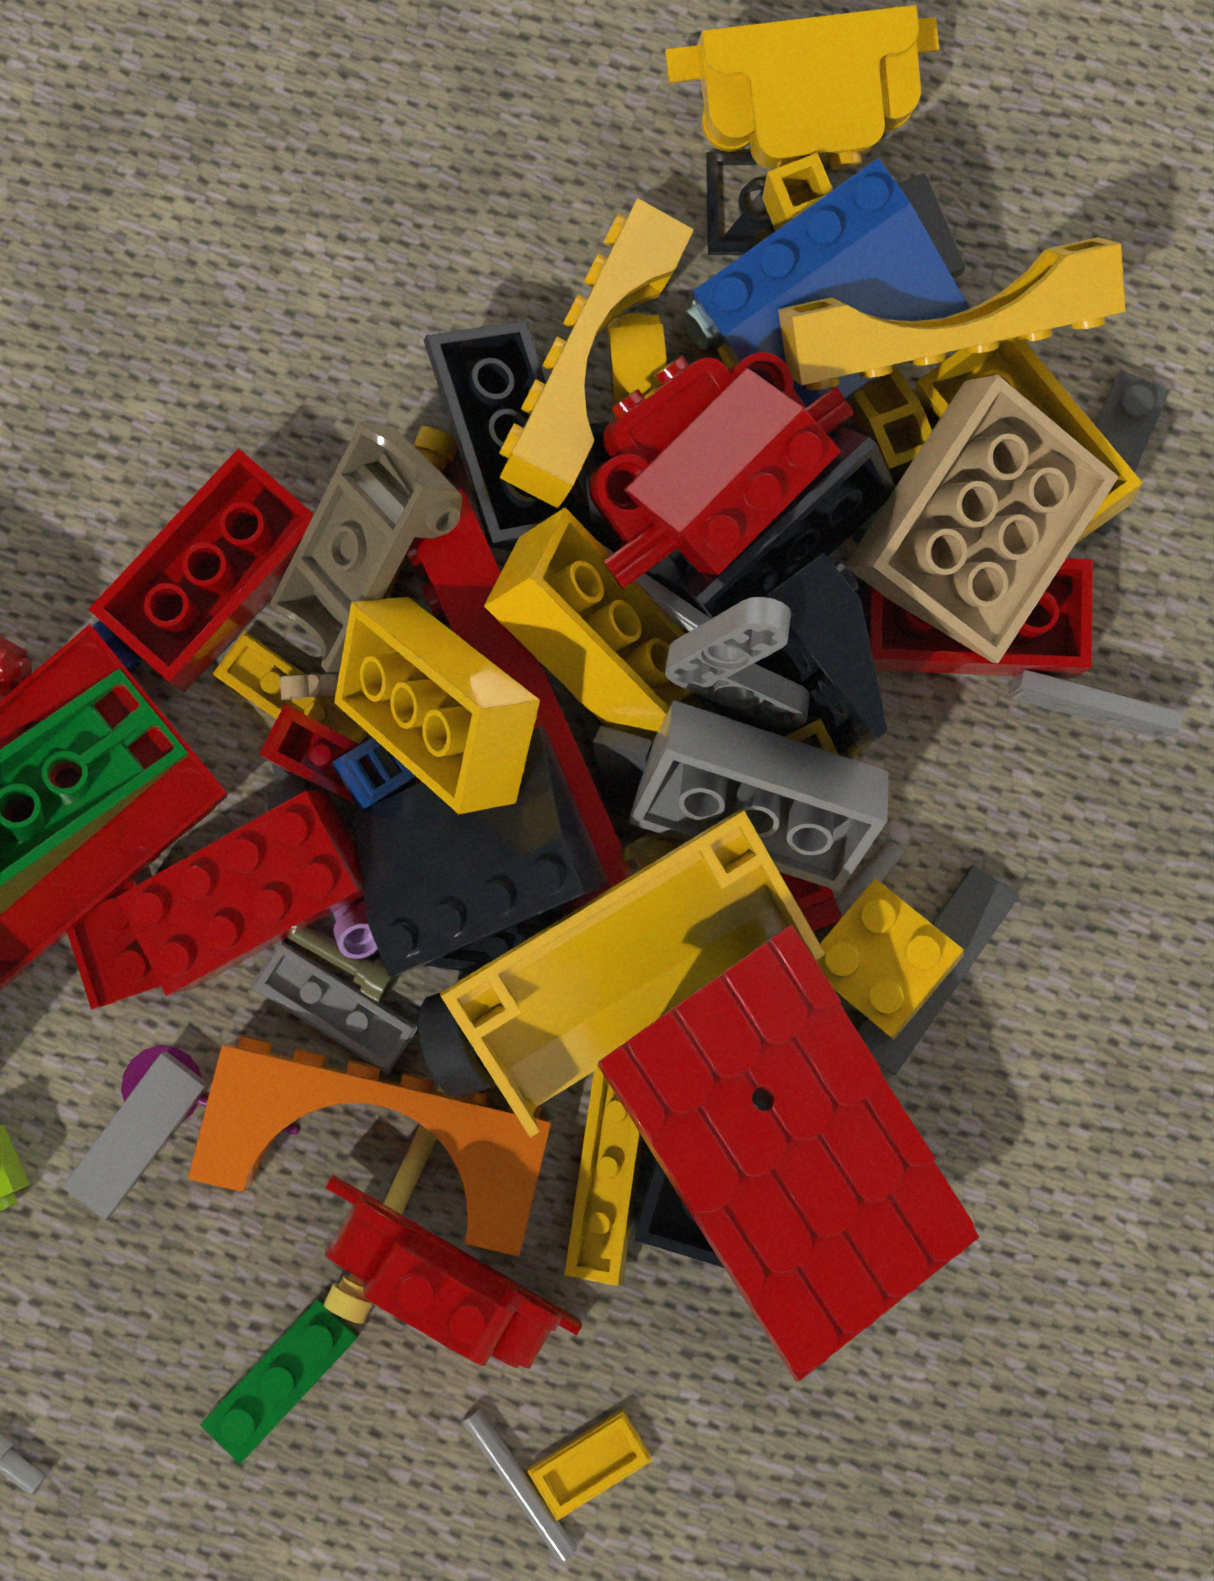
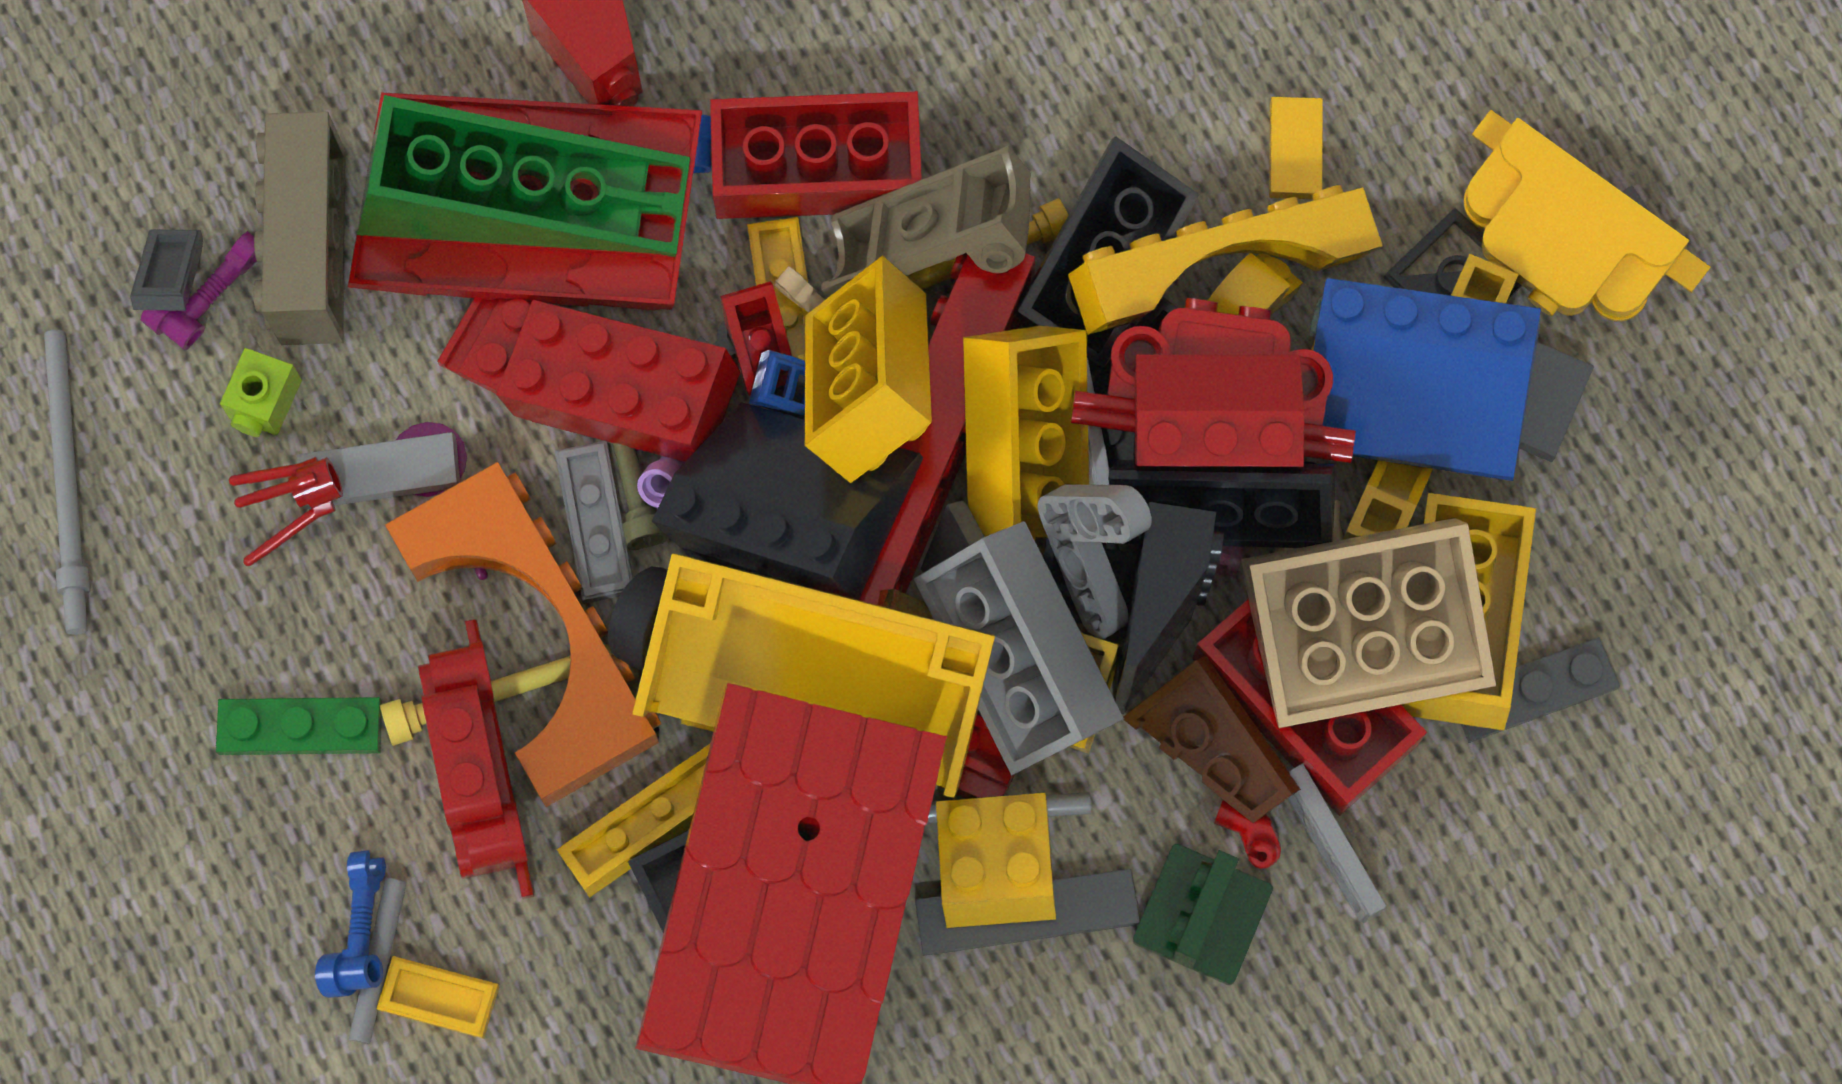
camera: 50 degrees right, 10 degrees down
yellow arch [778,237,1126,390] -> none
none -> red plant [228,457,343,566]
none -> blue brick [315,850,386,998]
none -> reddish brown wing [1123,655,1301,823]
none -> dark green bracket [1133,844,1273,985]
none -> red arm [1214,800,1281,869]
none -> yellow tile [1269,97,1323,199]

